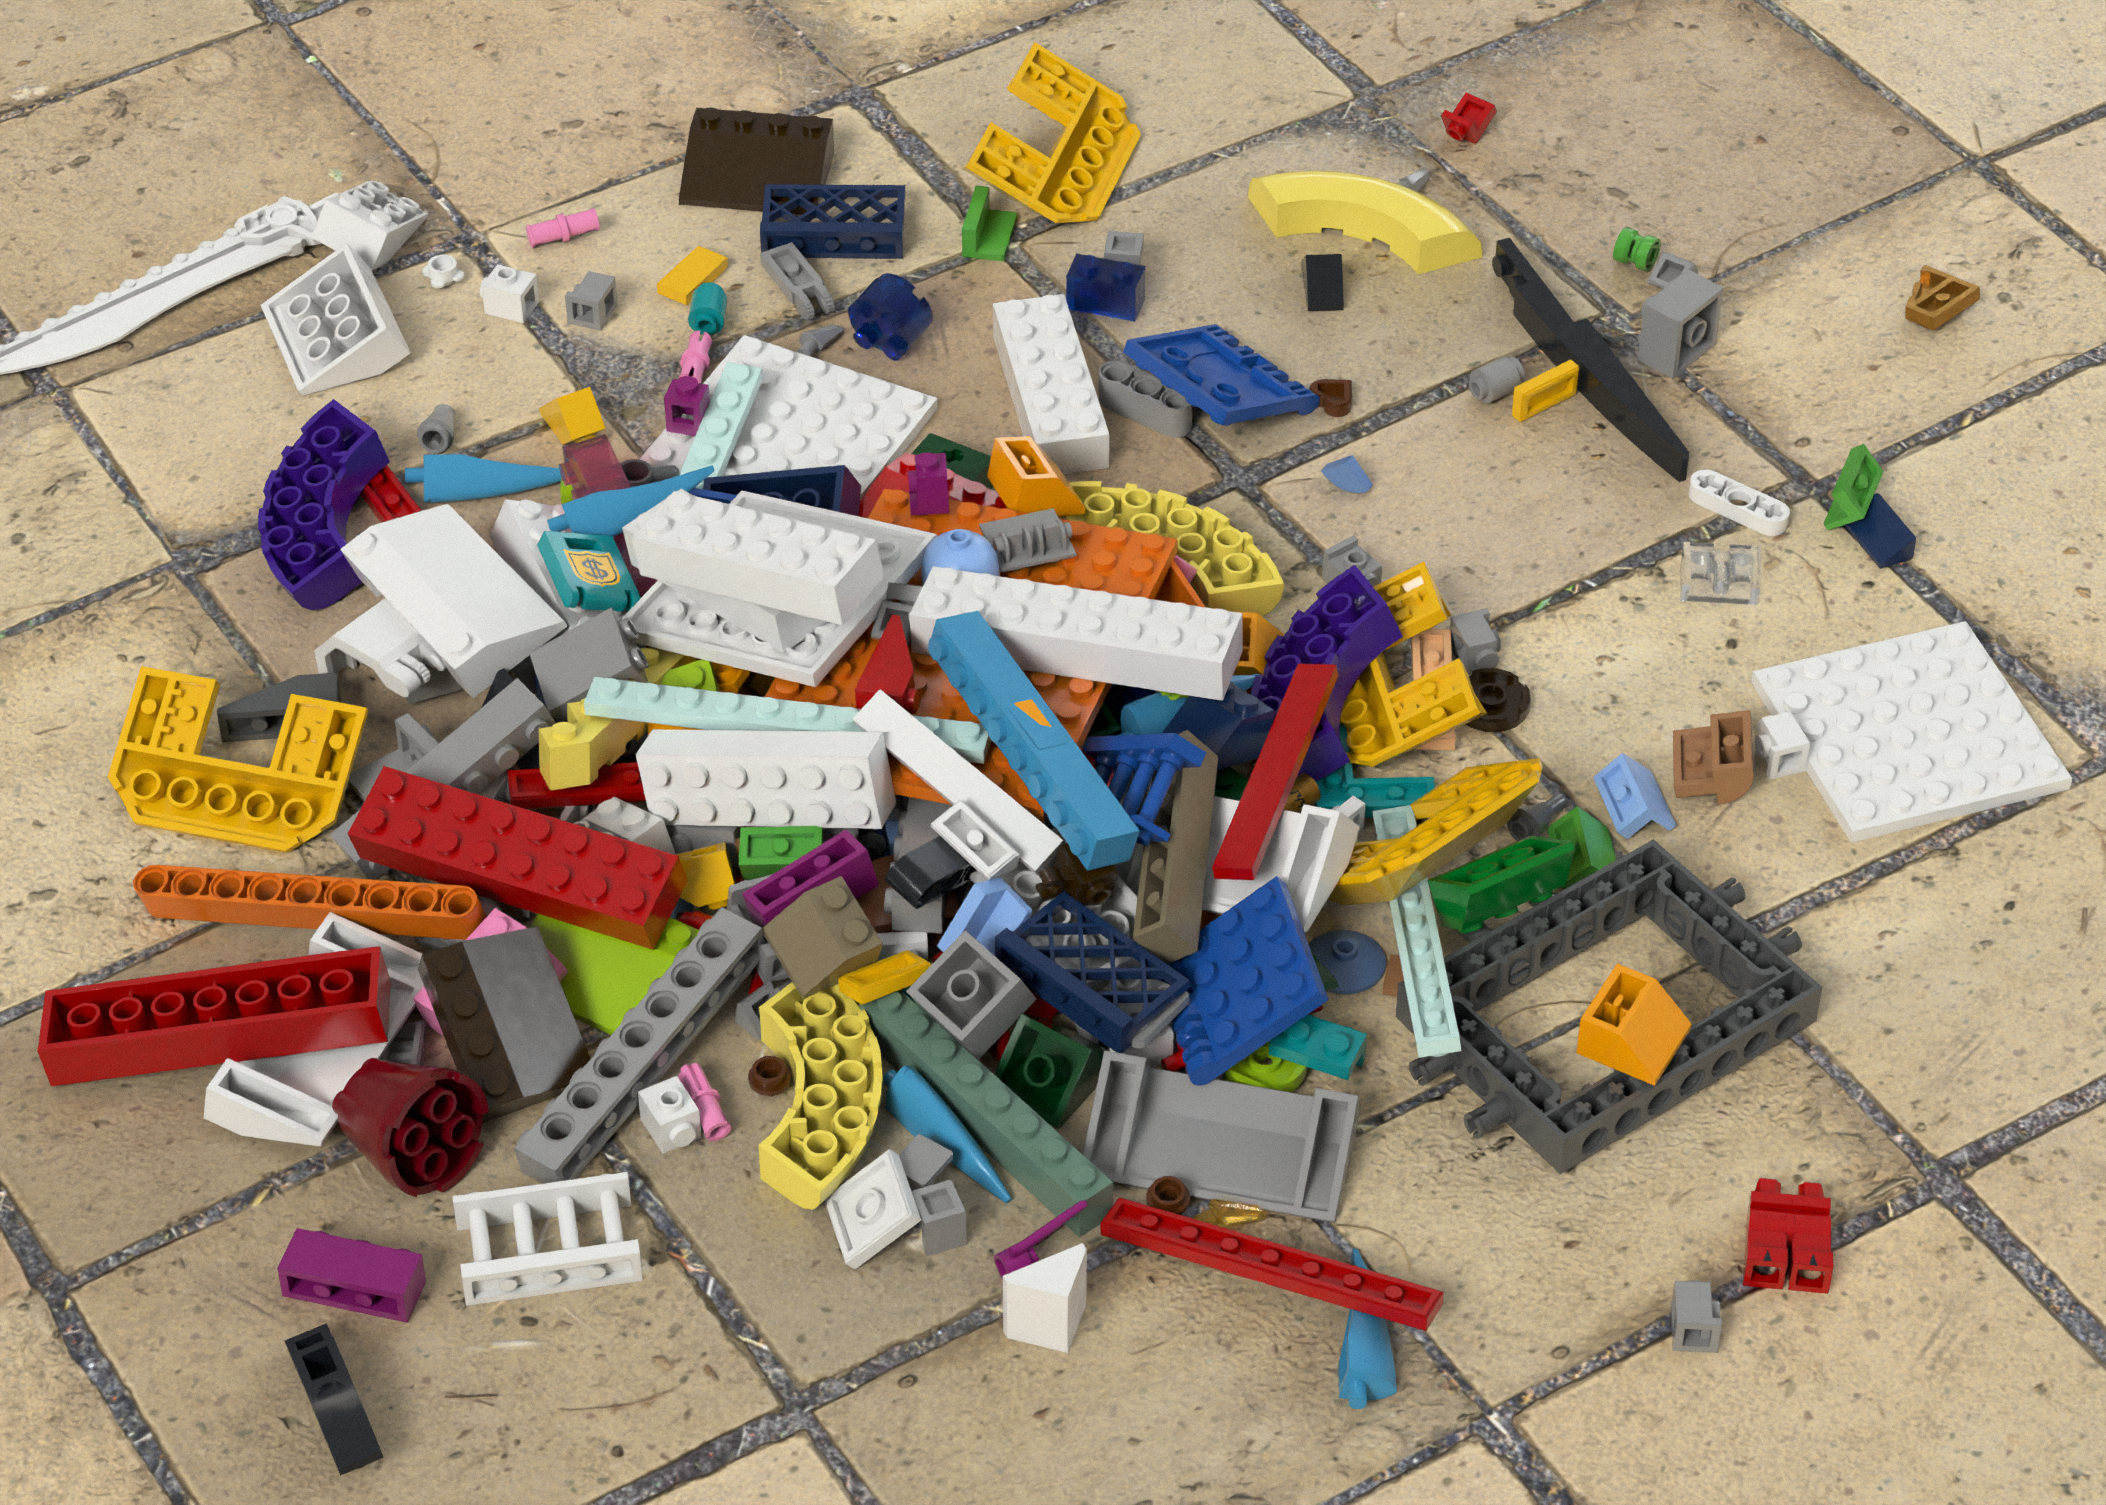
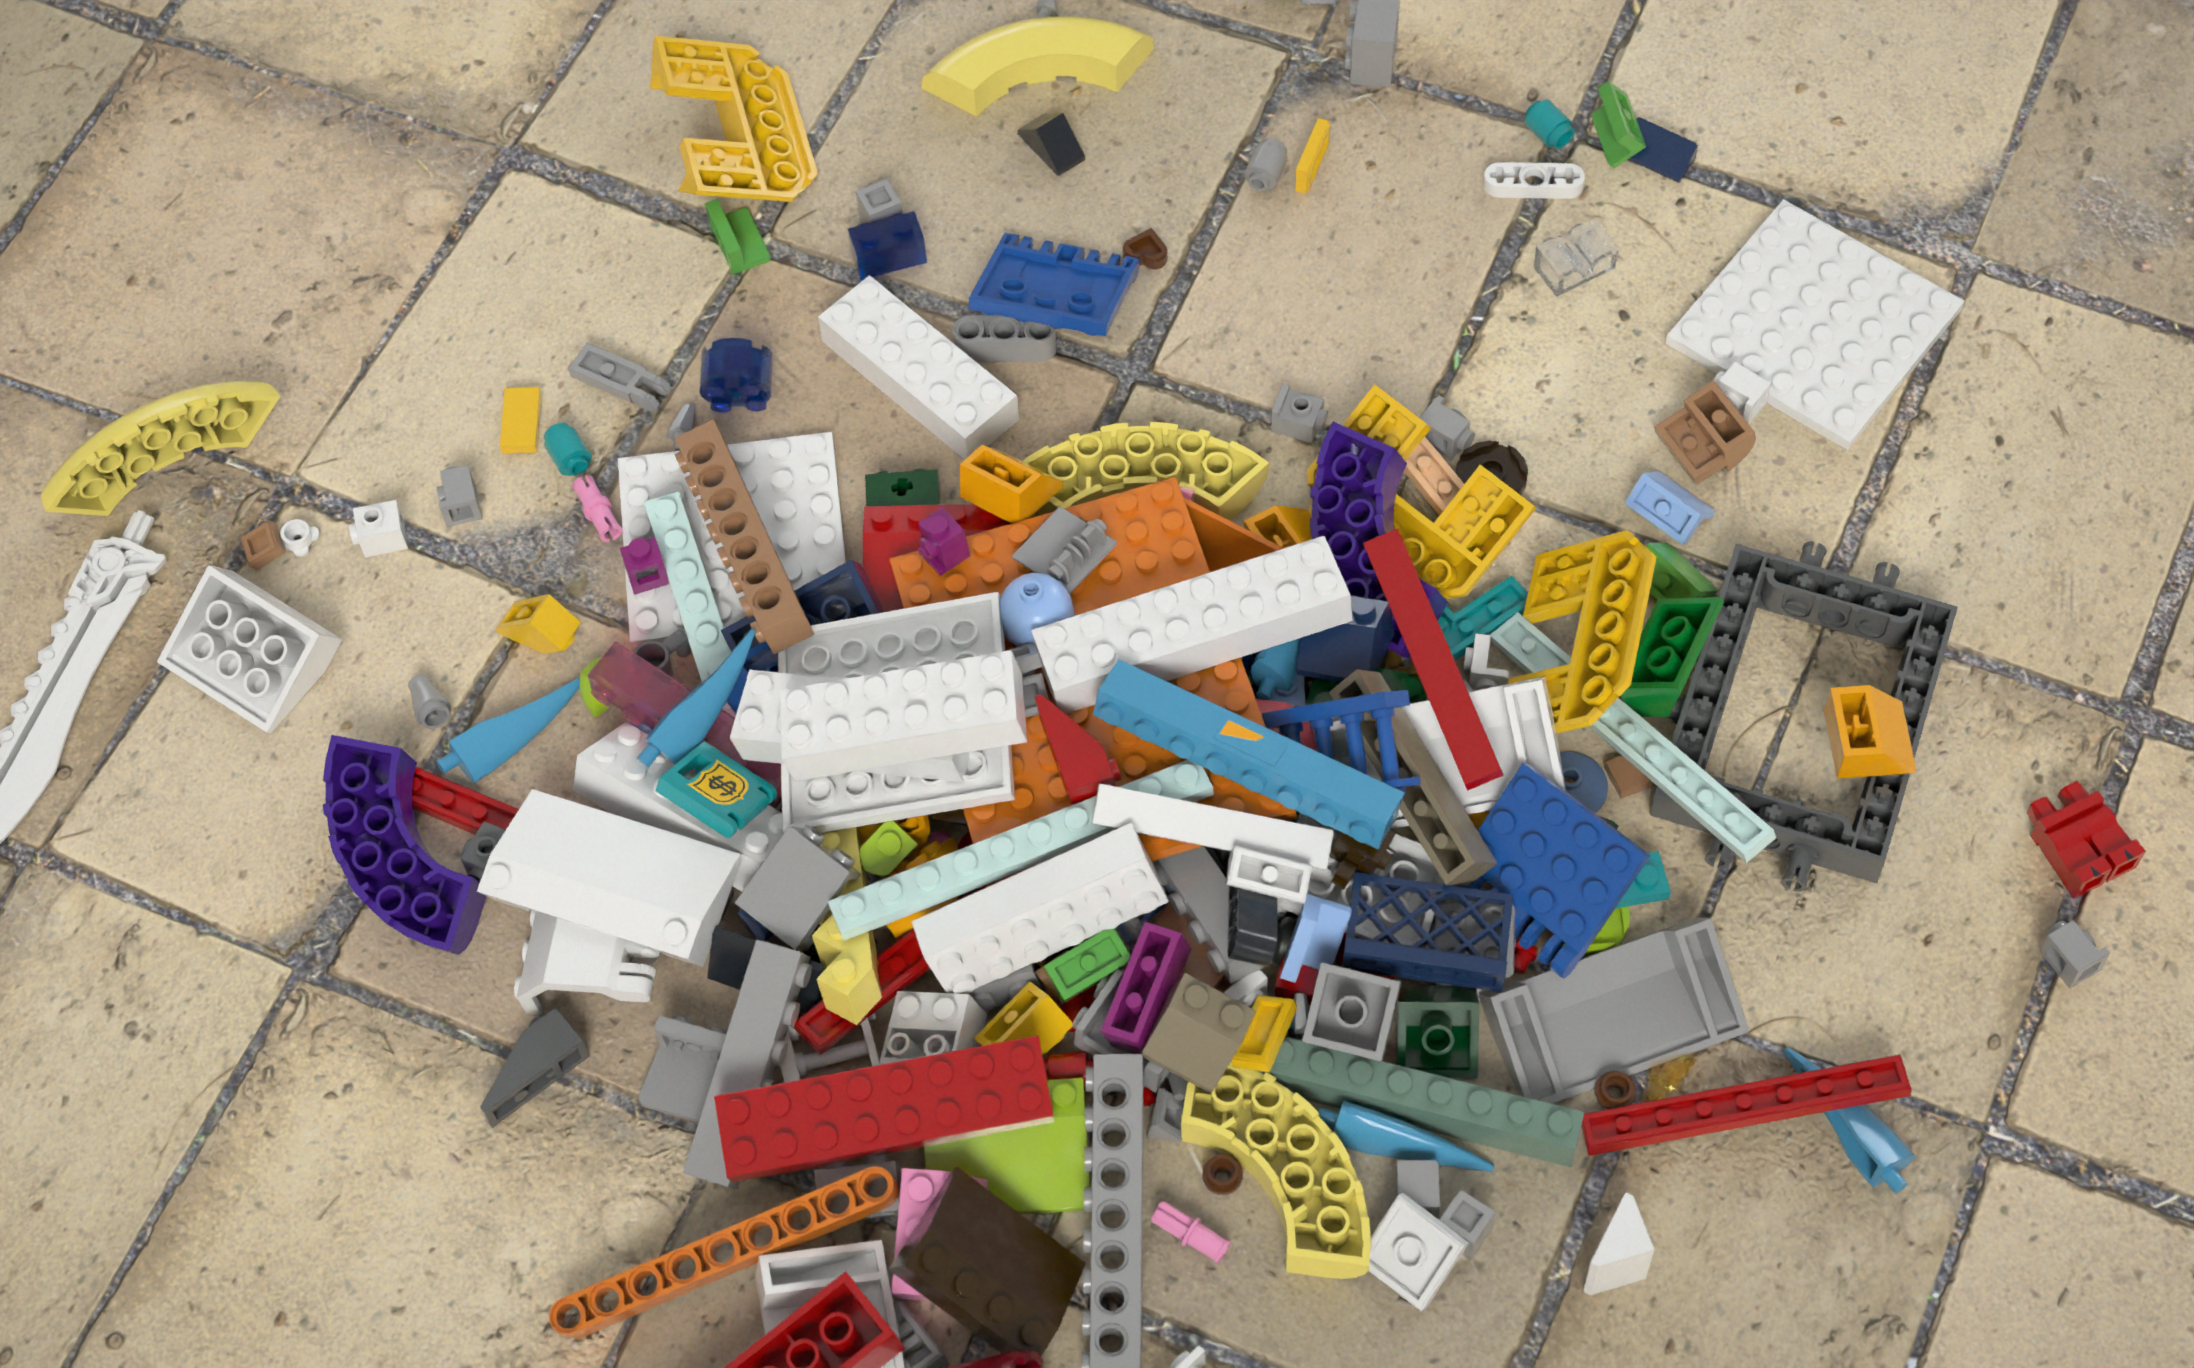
camera: 30 degrees left, 15 degrees up
yellow slope [108,666,369,853] -> none
white slope [311,181,429,270] -> none
bright pink pin [526,208,600,248] -> none
white brick [638,1076,702,1154] -> none
dark brown slope [679,107,834,215] -> none
dark blue fence [760,184,906,259] -> none
magenta plant [994,1200,1087,1279] -> none
medium blue tile [1321,455,1373,493] -> none
black slope [1492,237,1690,482] -> none
none -> light yellow brick [41,381,281,516]
none -> medium nougat tile [240,520,286,571]
none -> medium nougat brick [674,419,815,655]
none -> teal brick [1525,99,1575,150]

